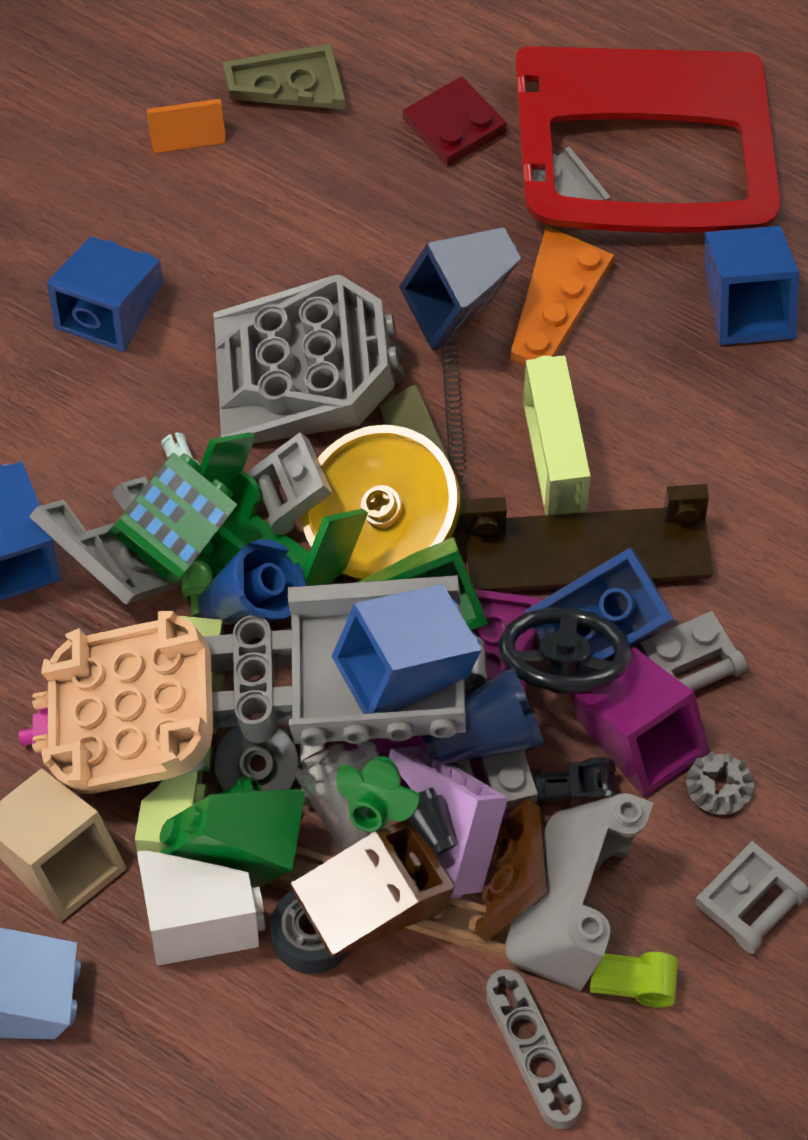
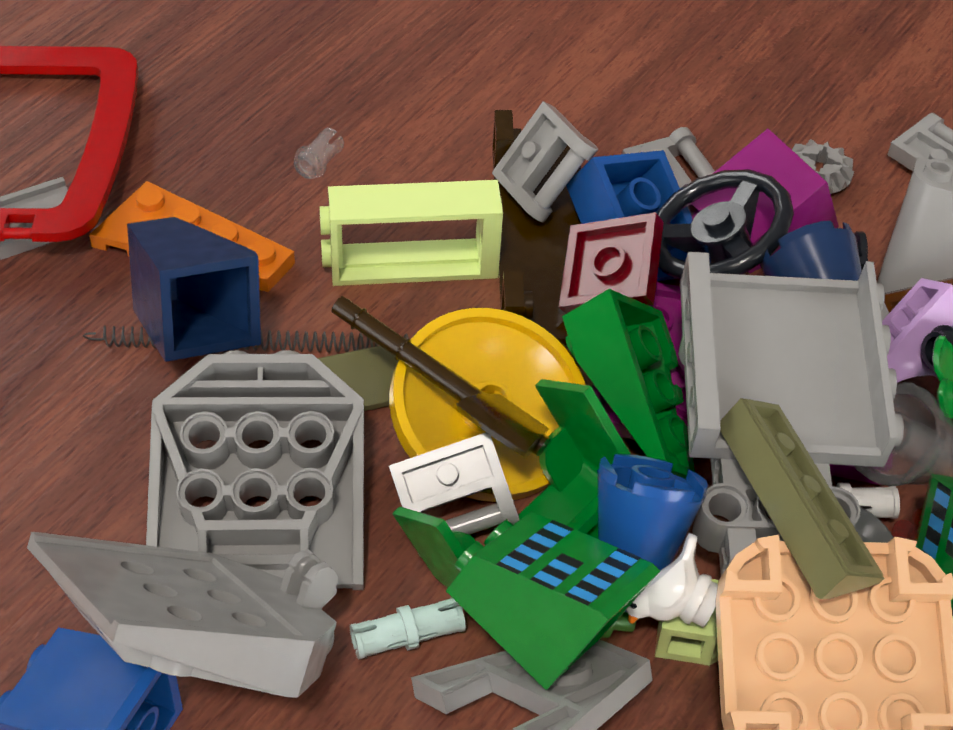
camera: 90 degrees left, 10 degrees down
slope [331,584,482,714] -> none
blue slope [704,226,799,345] -> none
none -> light grey hinge [27,532,339,698]
none -> clear pin [294,128,344,179]
none -> dark brown piece [331,296,550,458]
none -> light grey plate [492,101,598,222]
none -> plate [559,212,664,314]
none -> white animal [626,533,718,627]
none -> olive slope [720,398,885,599]

